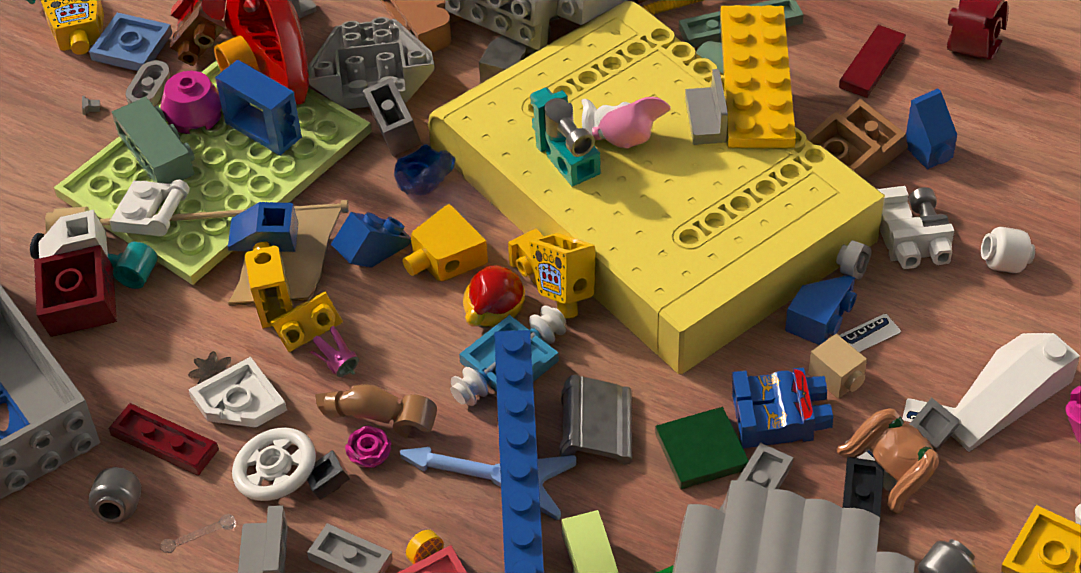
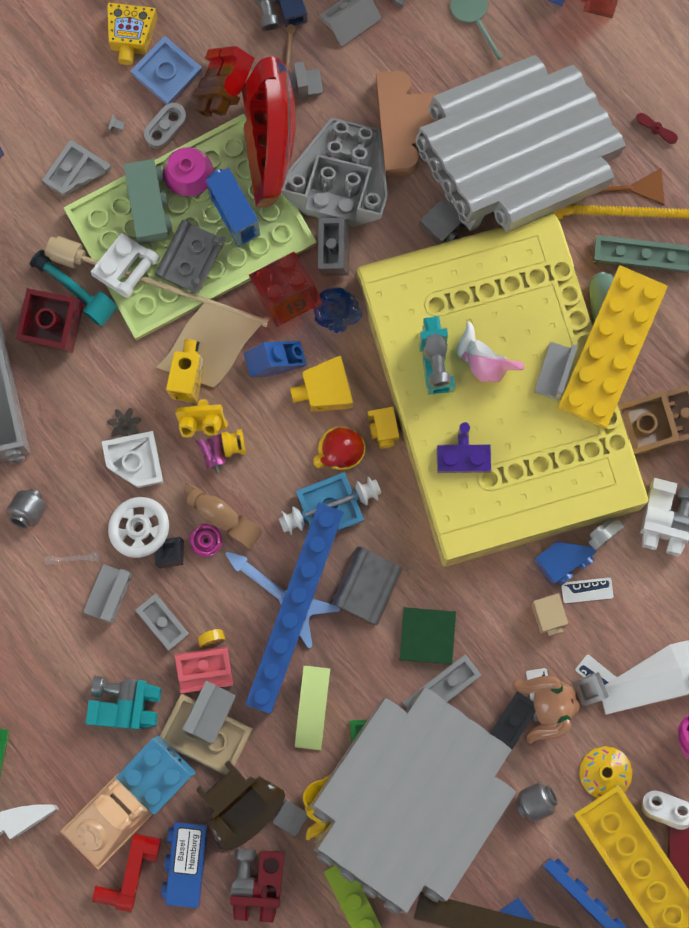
camera: 20 degrees right, 30 degrees up
white slope [38,210,108,258] -> none
dark red tile [108,403,219,476] -> none
light orange piece [214,35,259,72] -> none
blue slope [228,202,299,252] -> none
yellow torso [529,233,595,318] -> none
blue hips [732,367,833,449] -> none
none -> light grey wing [42,140,112,197]
none -> flat silver piece [155,219,226,294]
none -> yellow wheel [221,429,246,458]
none -> clear red brick [249,251,322,327]
none -> dark purple plate [437,422,491,473]
none -> yellow dish [579,746,632,799]

